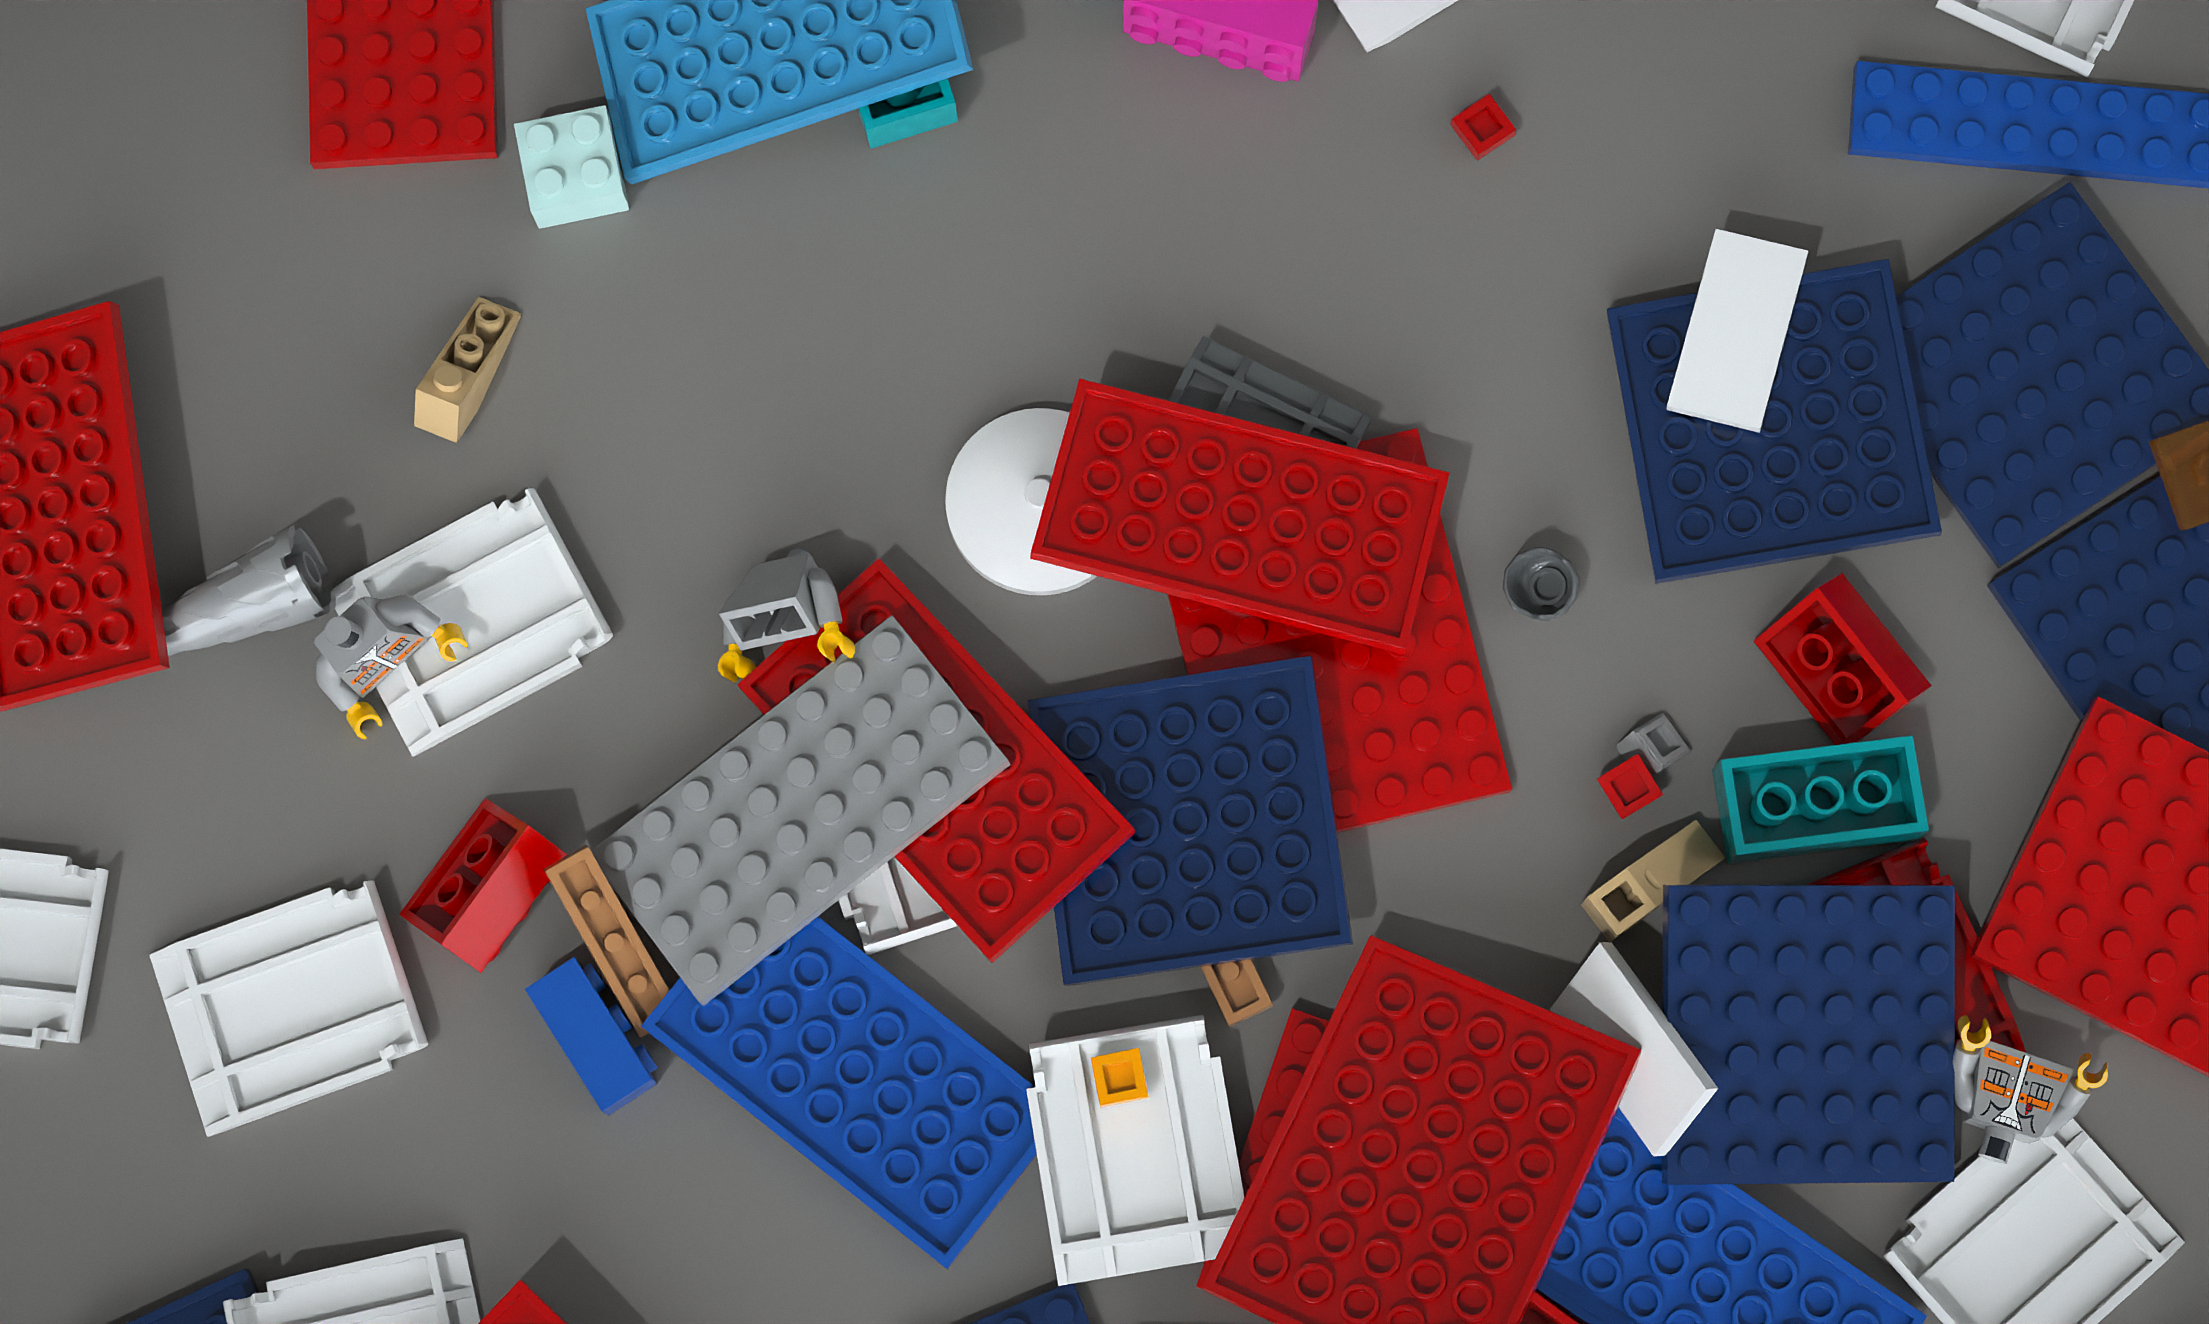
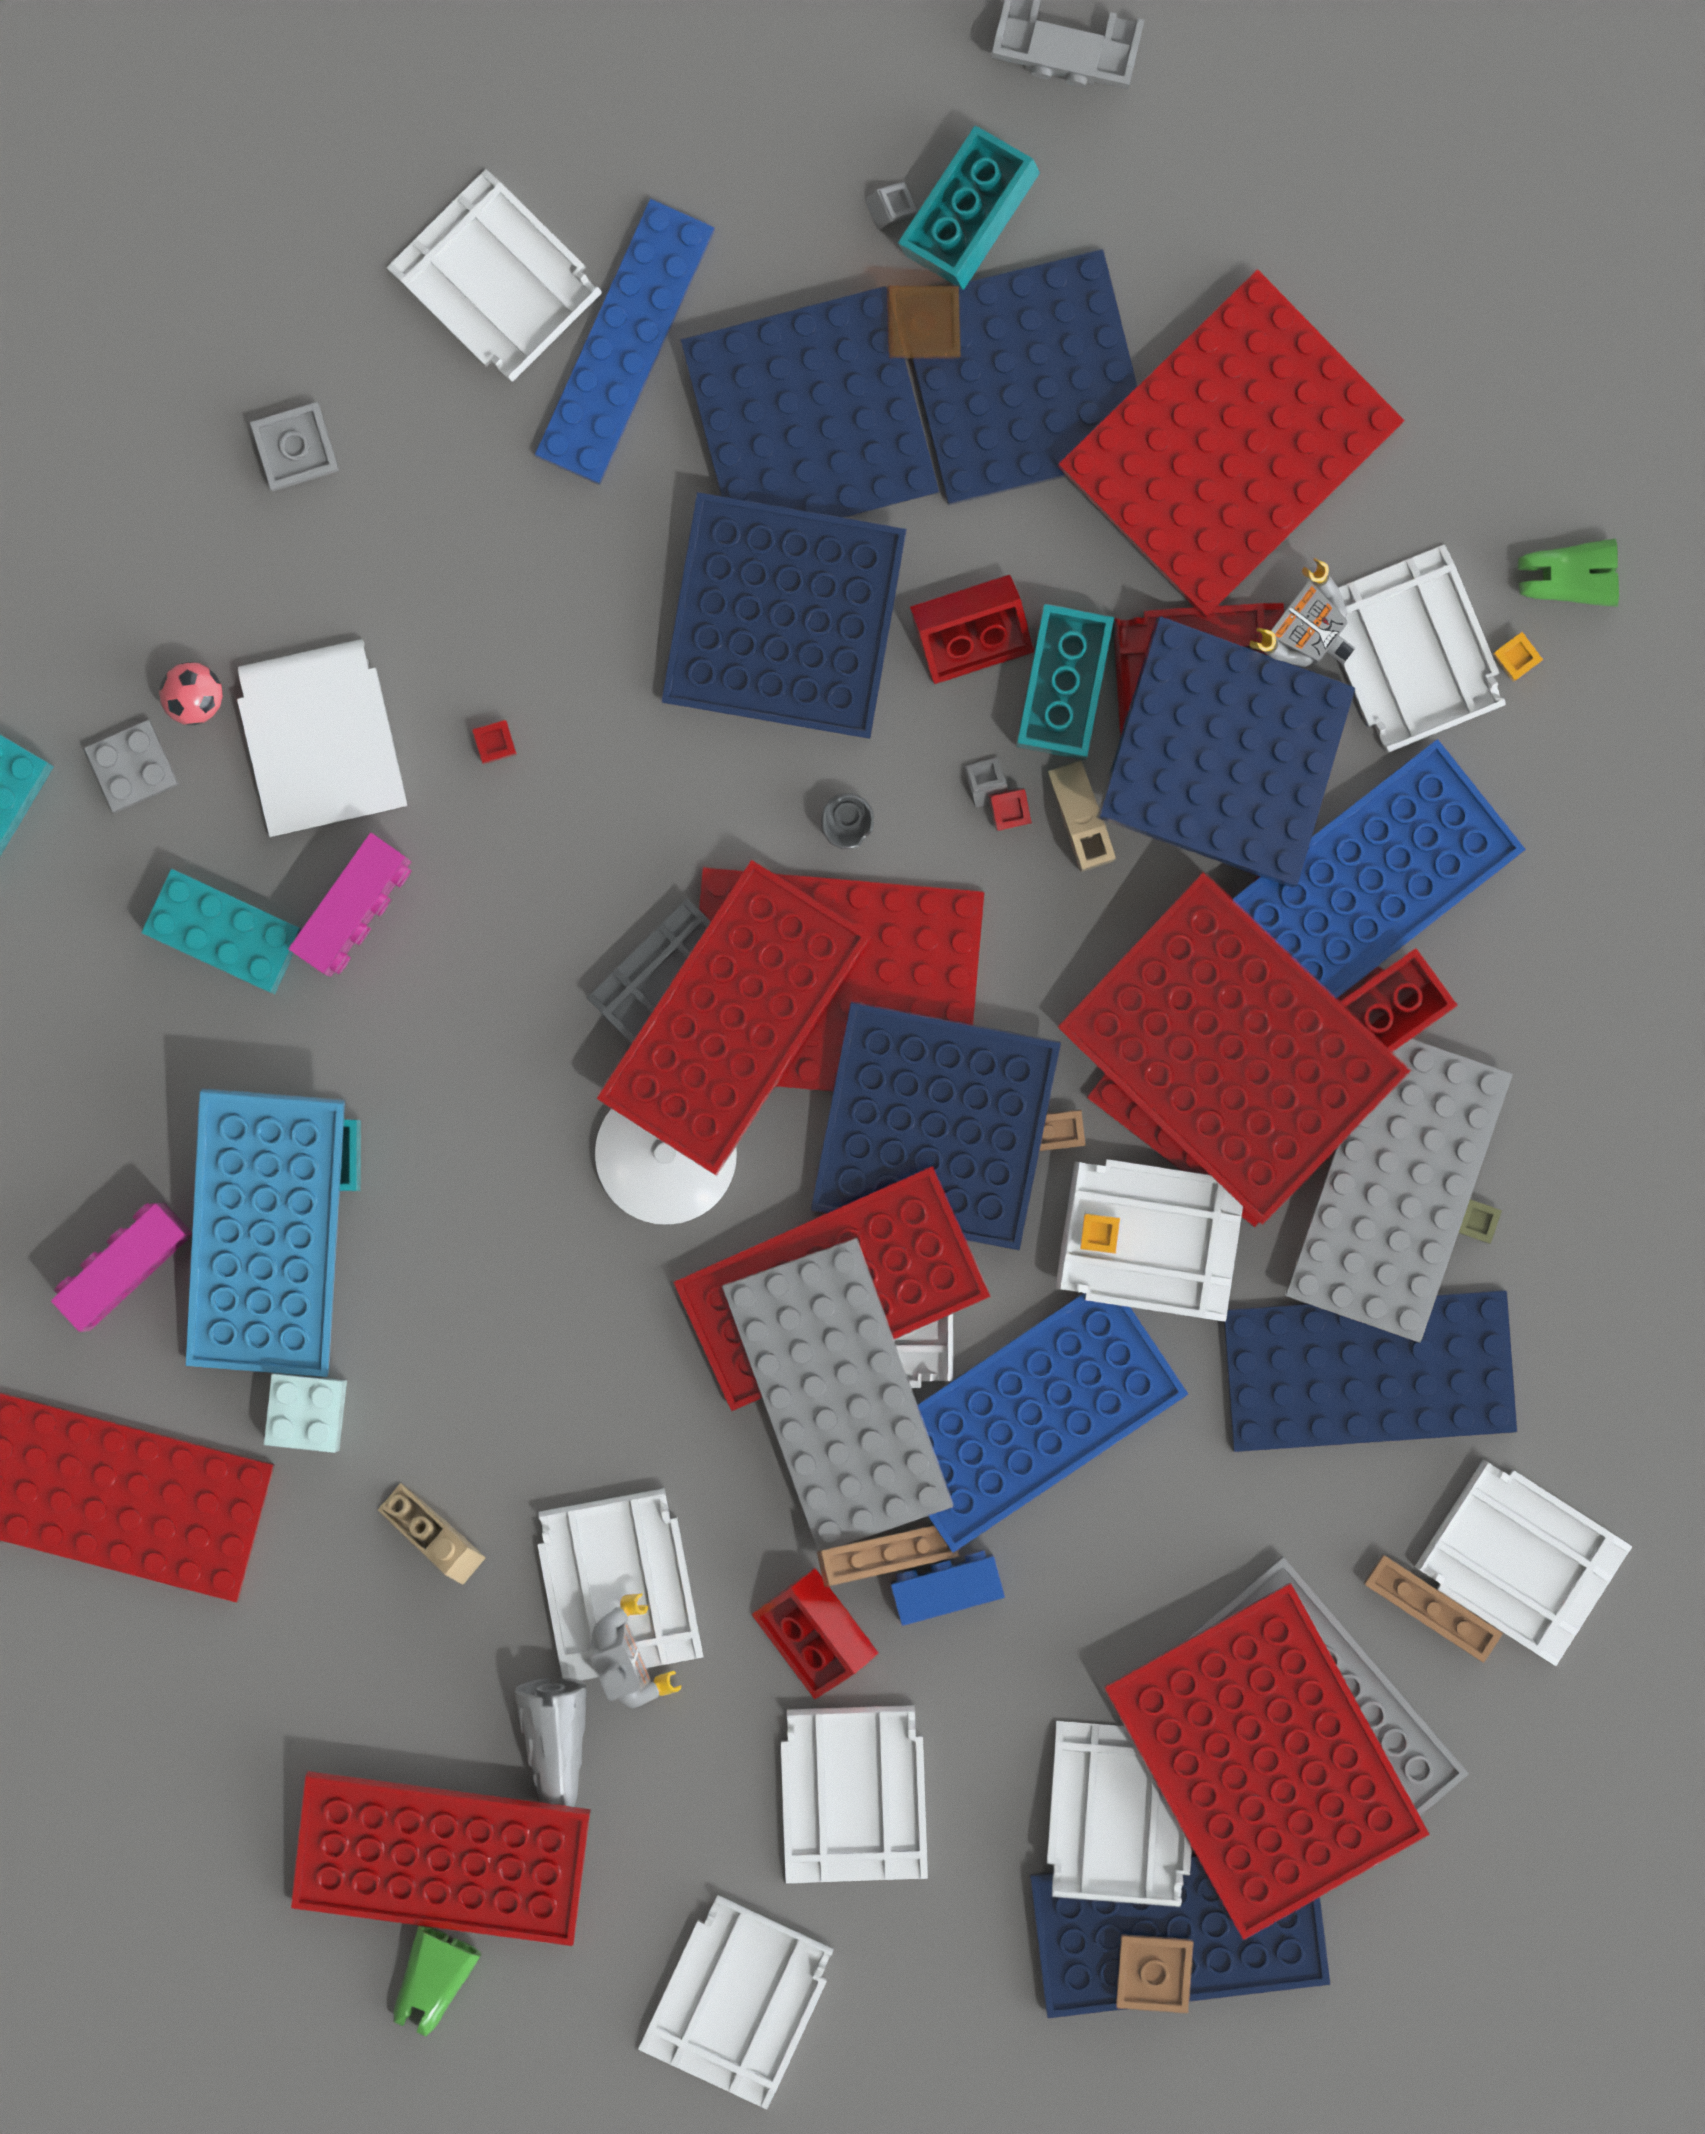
camera: 75 degrees left, 10 degrees up
light grey torso [718,549,855,683] -> none
white tile [1550,942,1718,1156] -> none
white tile [1667,229,1808,433] -> none

